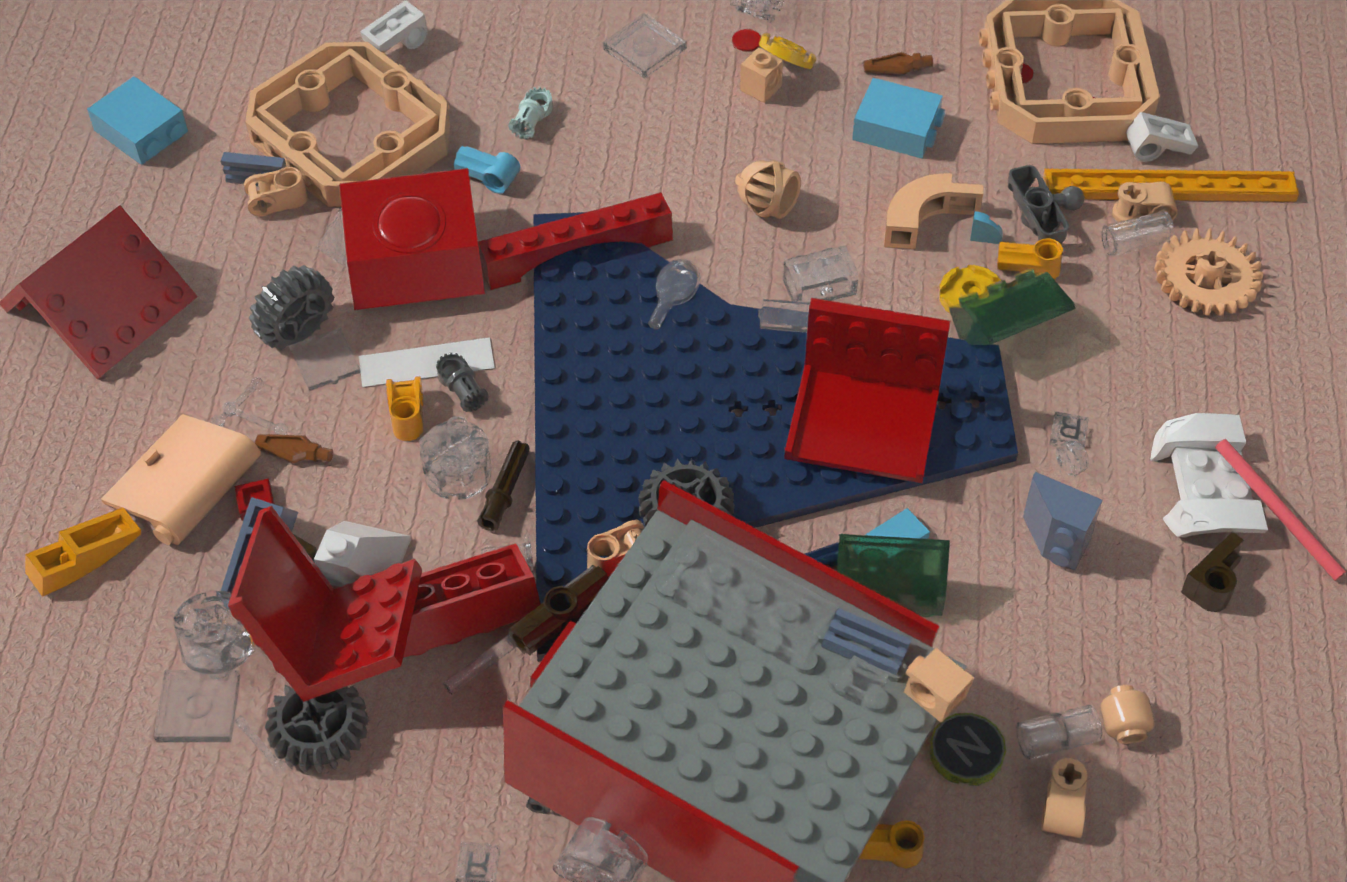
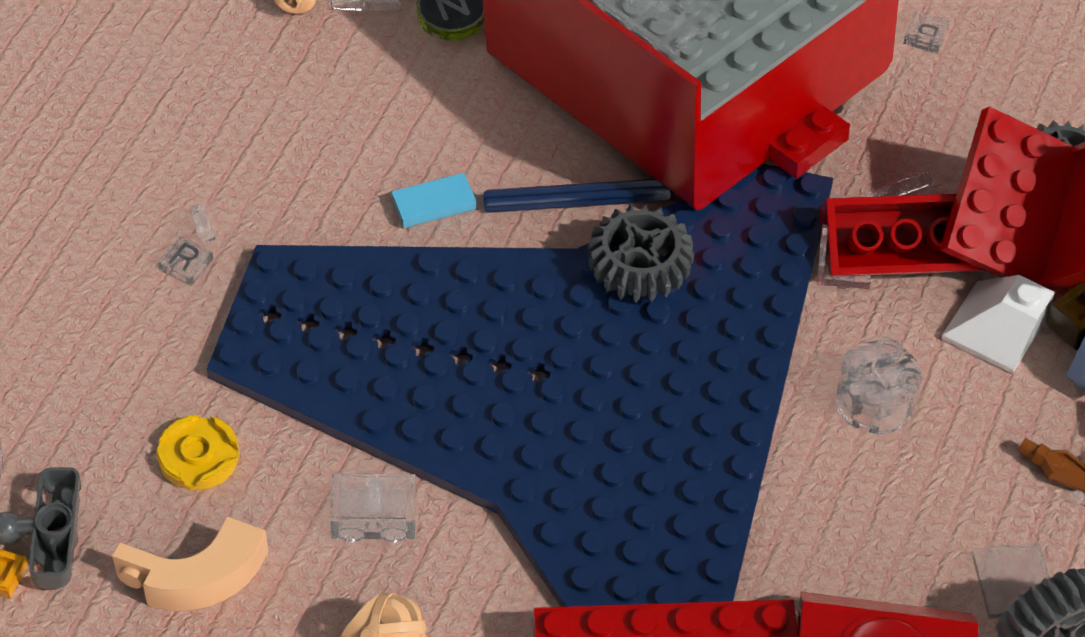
camera: 165 degrees left, 0 degrees up
white sticker [359,337,495,387] -> none
light orange piece [386,376,424,441] -> none
dark grey connector [436,353,489,412] -> none
dark brown axle [477,440,530,531] -> none
dark brown piece [509,565,609,655] -> none
light nougat piece [587,520,644,578] -> none
clear piece [648,259,700,330] -> none
clear piece [758,299,810,333] -> none
red bracket [784,298,951,483] -> none
clear green slope [835,534,950,617] -> none
clear green slope [949,269,1076,345] -> none
medium azure tile [970,211,1003,244] -> none
light orange piece [997,238,1063,281] -> none
sand blue slope [1023,472,1102,571] -> none
white piece [1150,413,1268,537] -> none
dark brown plate [1181,531,1244,612] -> none
coral piece [1215,439,1346,581] -> none

